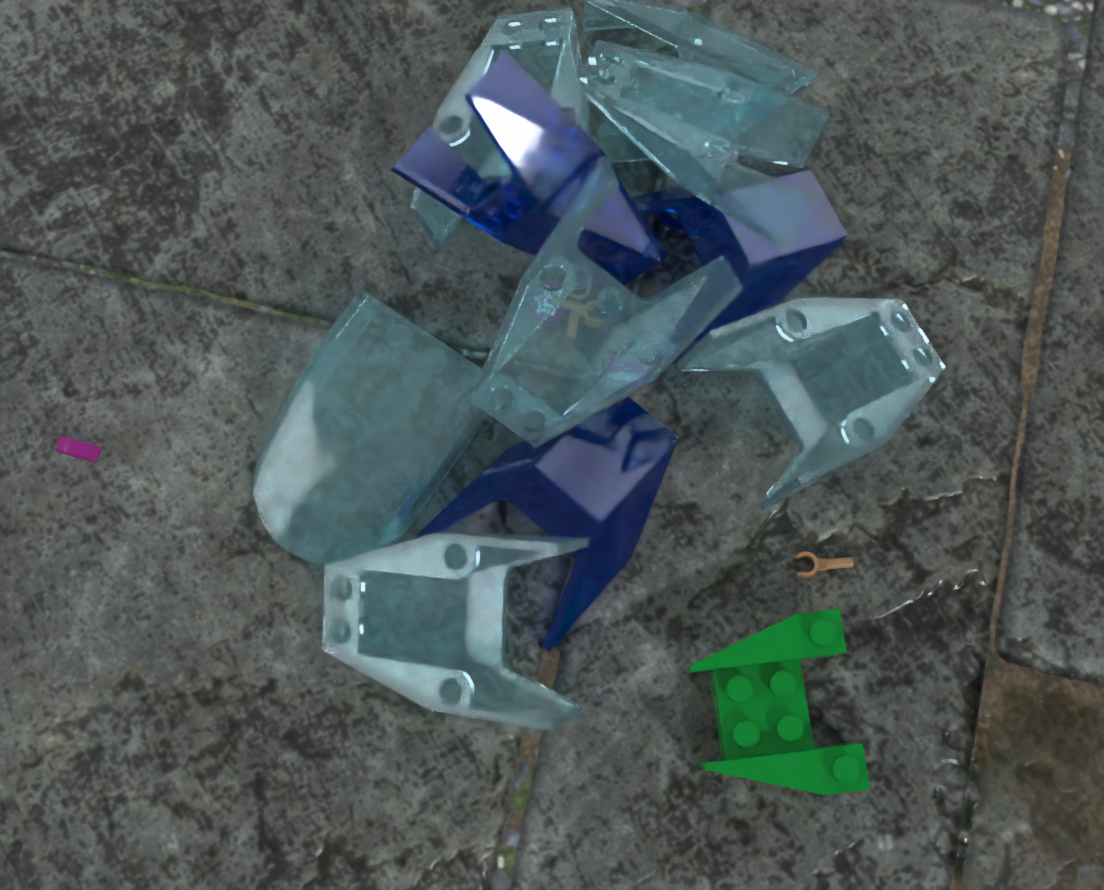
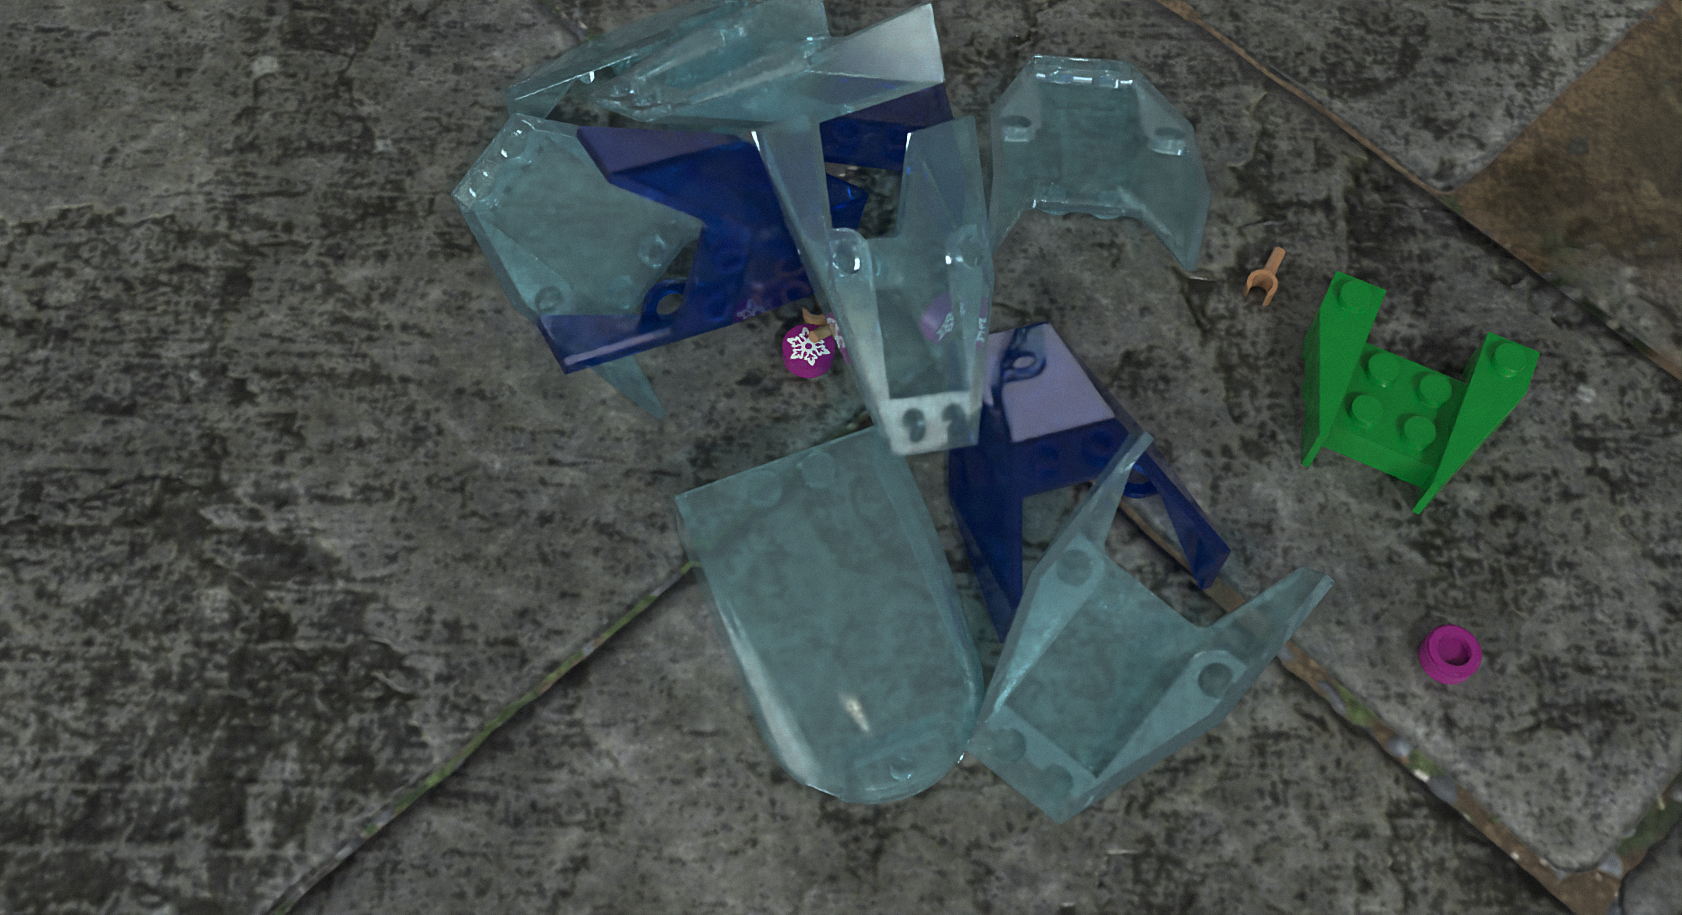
camera: 60 degrees left, 15 degrees down
none -> magenta tile [1418,624,1482,685]

